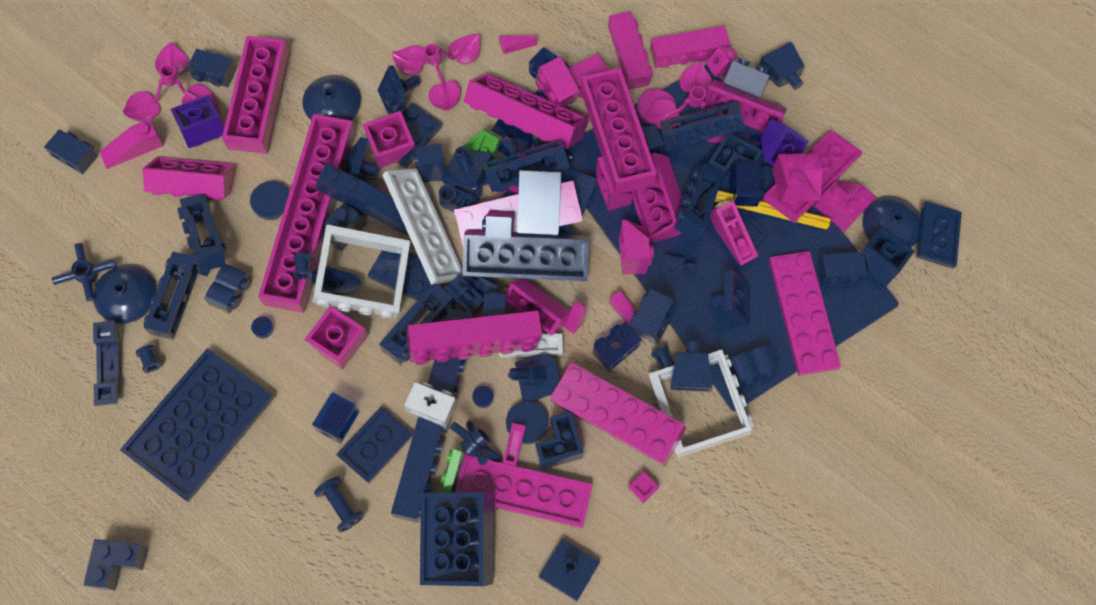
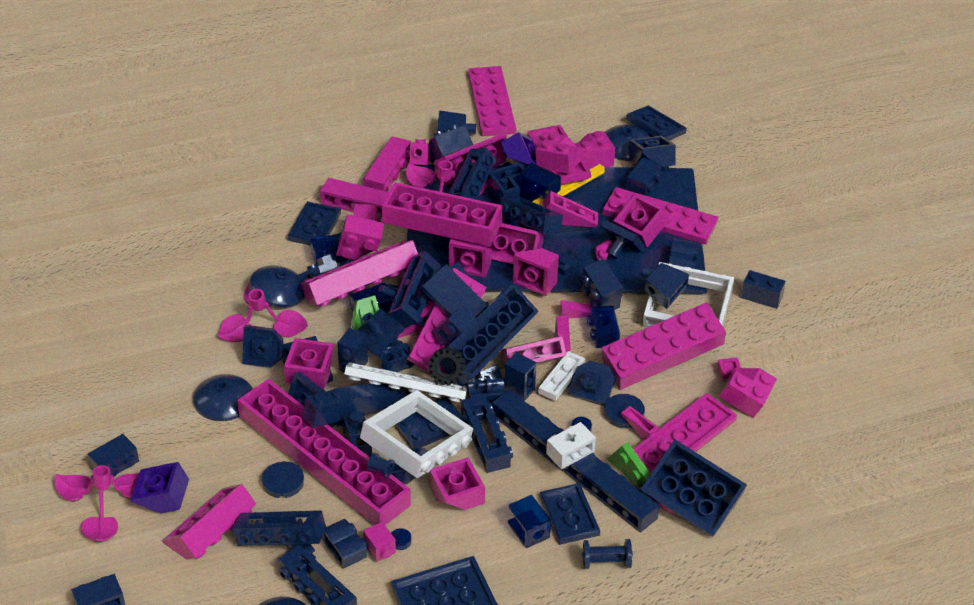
camera: 55 degrees left, 25 degrees down
dark pink slope [99,119,164,169] -> none
dark pink brick [222,36,289,154] -> none
dark pink brick [407,311,542,365] -> none
dark blue bar [450,421,502,465] -> none
dark pink piece [498,36,537,55] -> none
dark blue brick [535,412,584,470] -> none
dark blue tile [539,538,600,602] -> none
dark blue bush [651,346,675,370] -> none
none -> dark blue dish [250,265,305,307]
none -> dark blue tile [287,201,341,248]
none -> dark blue plate [296,254,337,282]
none -> dark pink brick [363,522,396,562]
none -> black tyre [428,347,466,385]
none -> dark pink plate [468,66,516,137]
none -> dark pink arm [595,240,613,260]
none -> dark pink slope [613,194,669,248]
none -> dark pink slope [719,368,777,418]
none -> dark blue brick [741,270,786,309]

